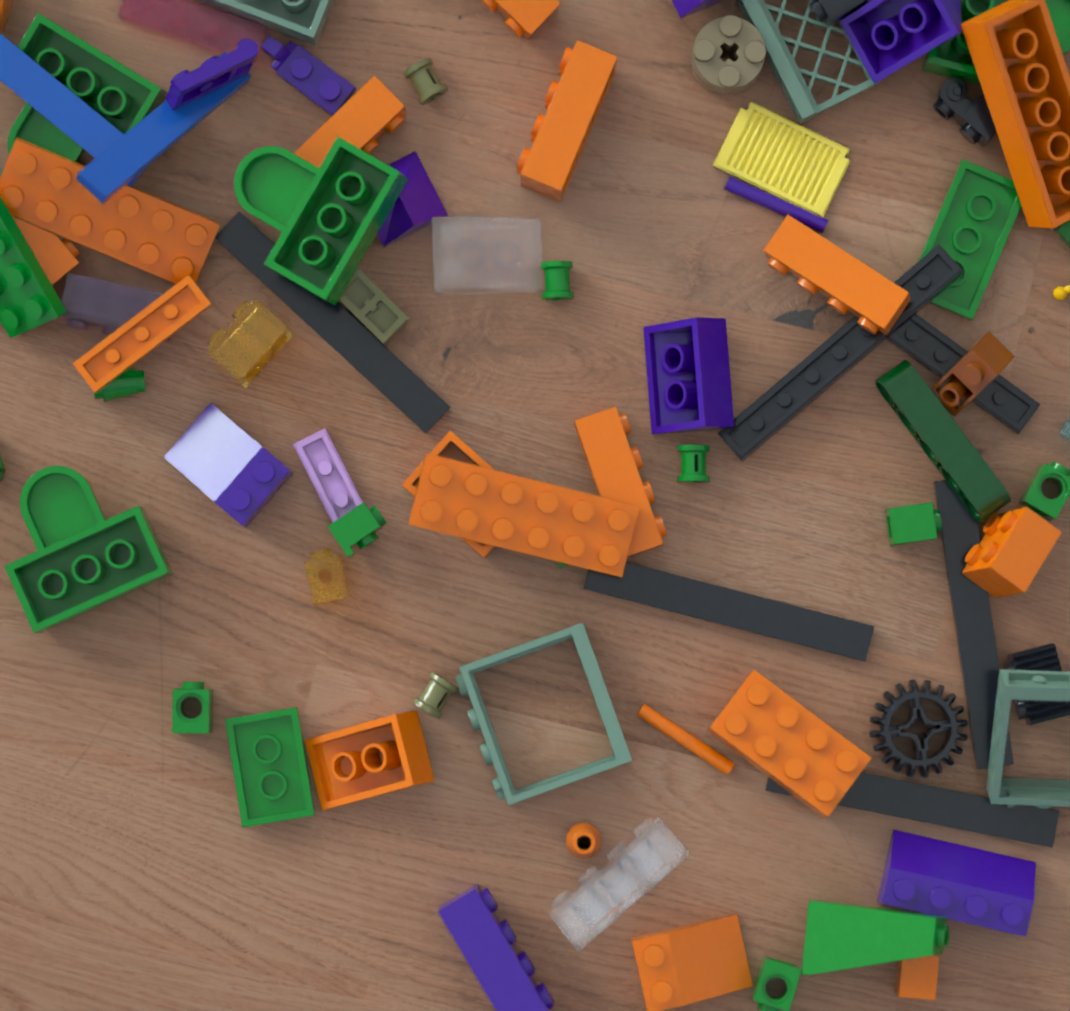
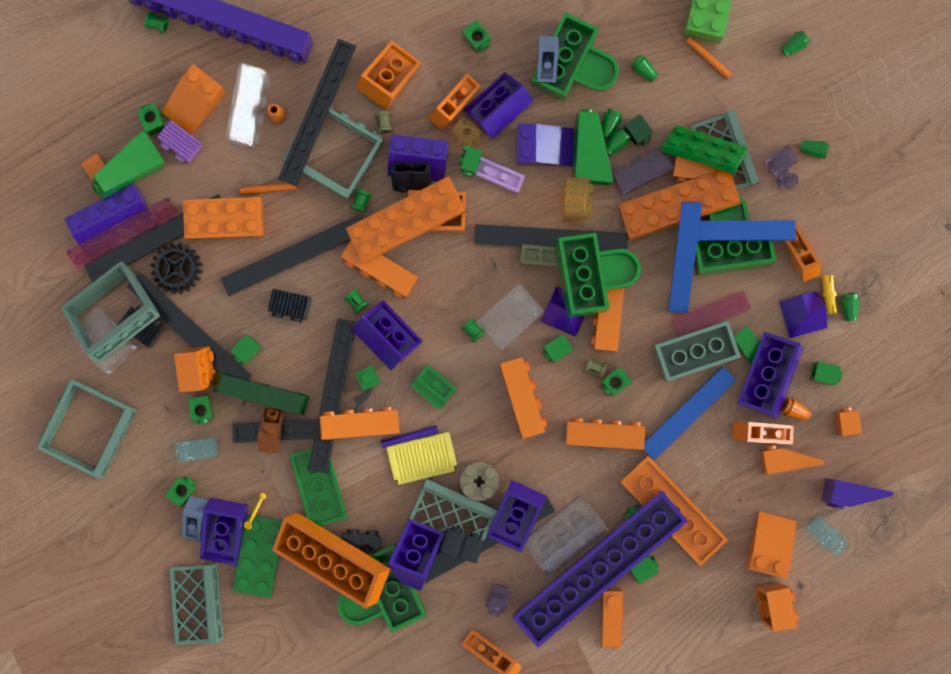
camera: 140 degrees right, 0 degrees up
orange plate [72,275,212,393] -> none
dark purple plate [165,38,259,111] -> none
green plate [225,707,315,828] -> none
dark purple hinge [261,35,356,116] -> none
none -> clear pink plate [67,197,179,268]
none -> medium lavender brick [157,120,204,163]
none -> black brick [268,289,312,323]
none -> black tile [278,38,356,187]
none -> green bush [350,189,372,213]
none -> green brick [355,365,382,391]
none -> dark purple slope [388,134,449,182]
none -> black brick [390,162,432,193]
none -> green plate [410,364,457,410]
none -> orange slope [427,73,481,131]
none -> dark purple slope [463,72,534,139]
none -> sand blue slope [537,36,559,83]
none -> green brick [542,334,573,364]
none -> green slope [572,109,613,186]
none -> green brick [601,367,632,396]
none -> green cone [602,108,622,138]
none -> dark green brick [623,114,654,147]

